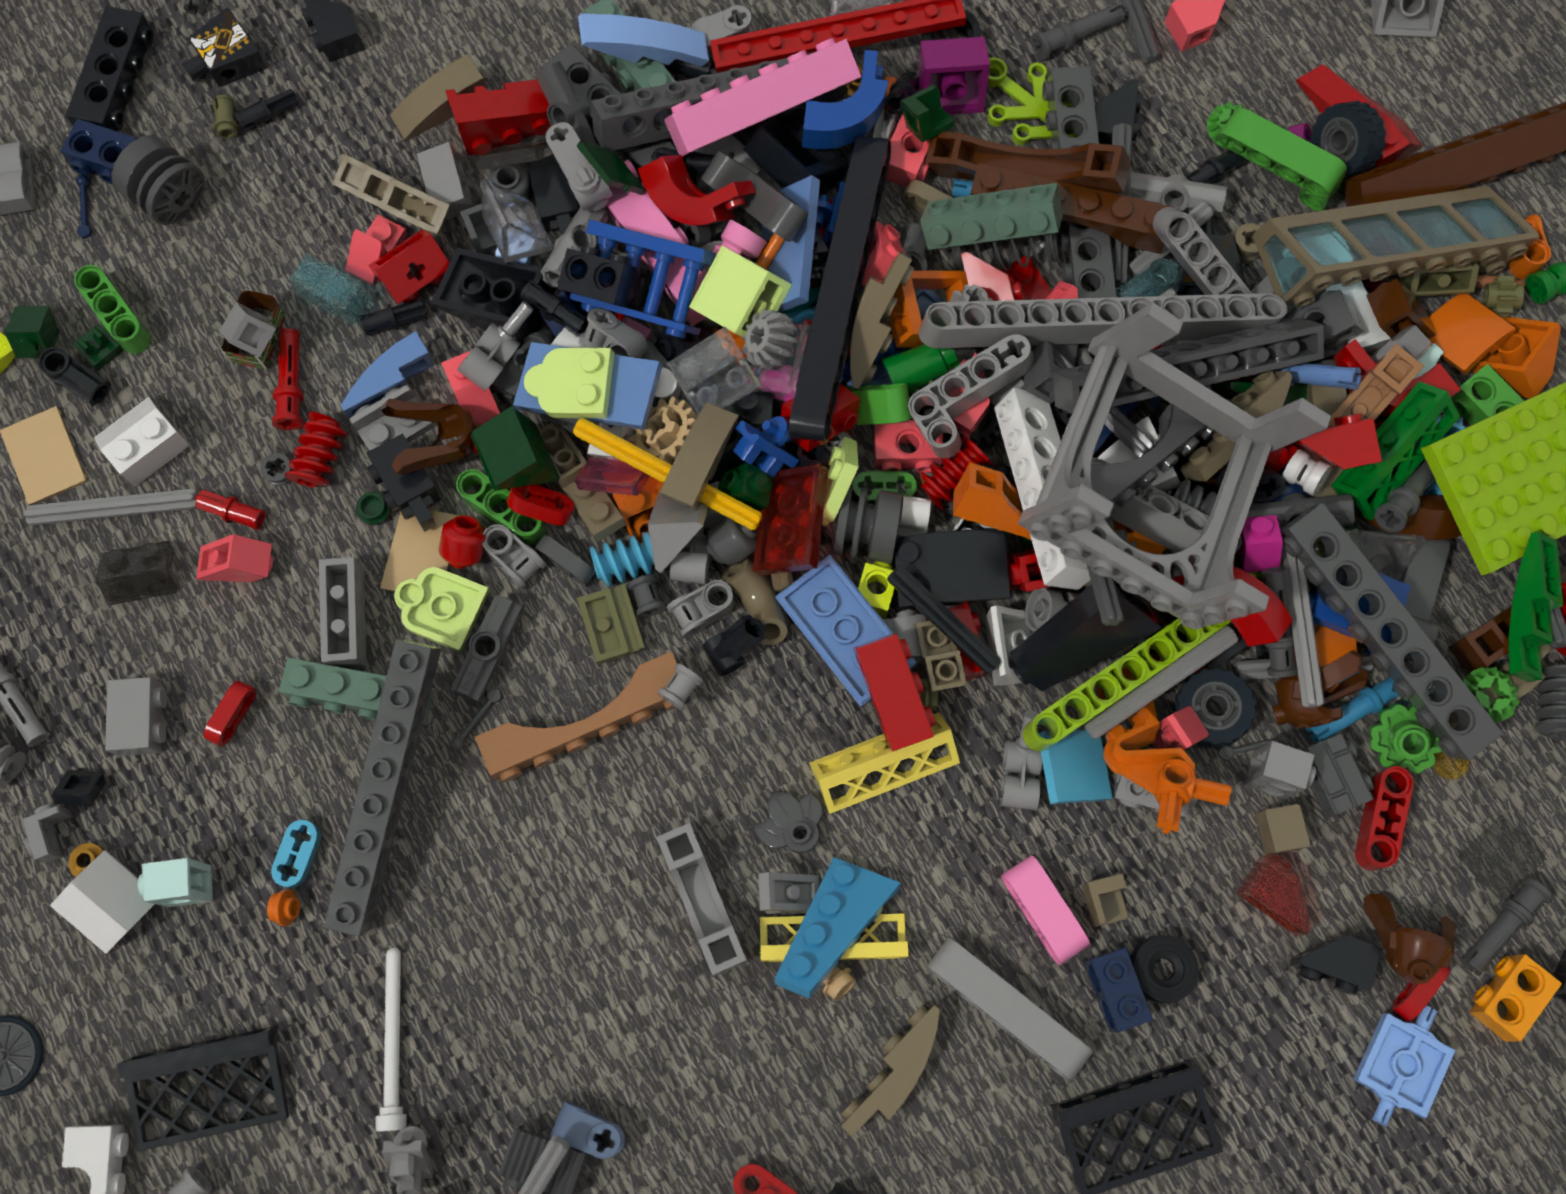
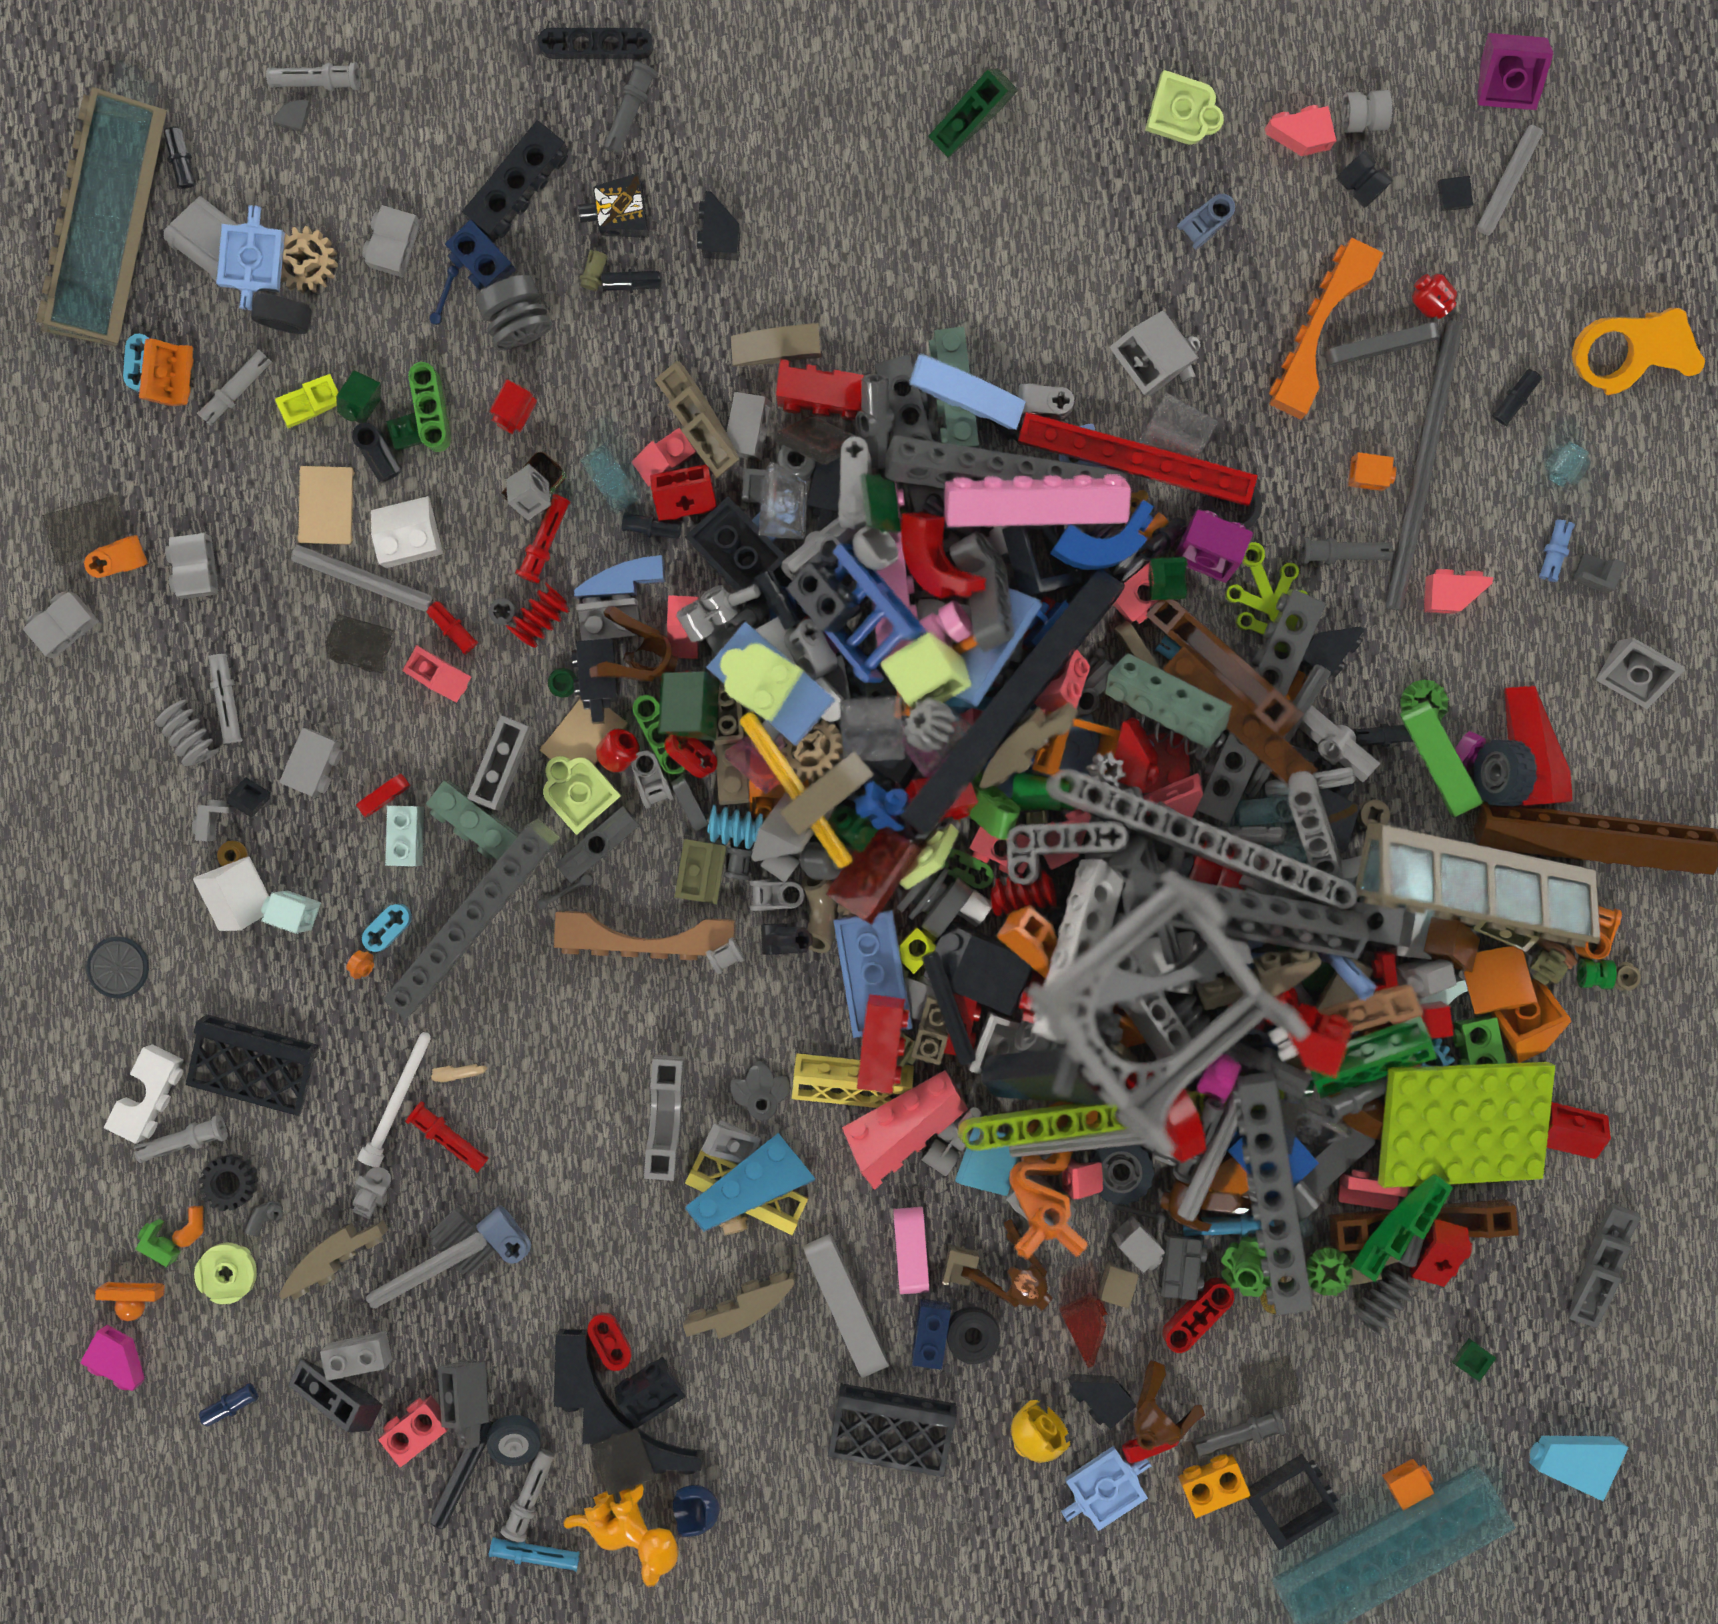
camera: 30 degrees right, 15 degrees up
none -> light aqua brick [385,806,424,866]
none -> red pin [405,1101,489,1173]
none -> tan piece [431,1064,487,1082]
none -> red brick [489,379,538,435]
none -> coral wedge [842,1070,968,1189]
none -> light grey hair [853,526,898,570]
none -> reddish brown piece [961,1219,1053,1311]
none -> yellow cylinder [1011,1400,1070,1463]
none -> coral bracket [1337,1169,1408,1210]

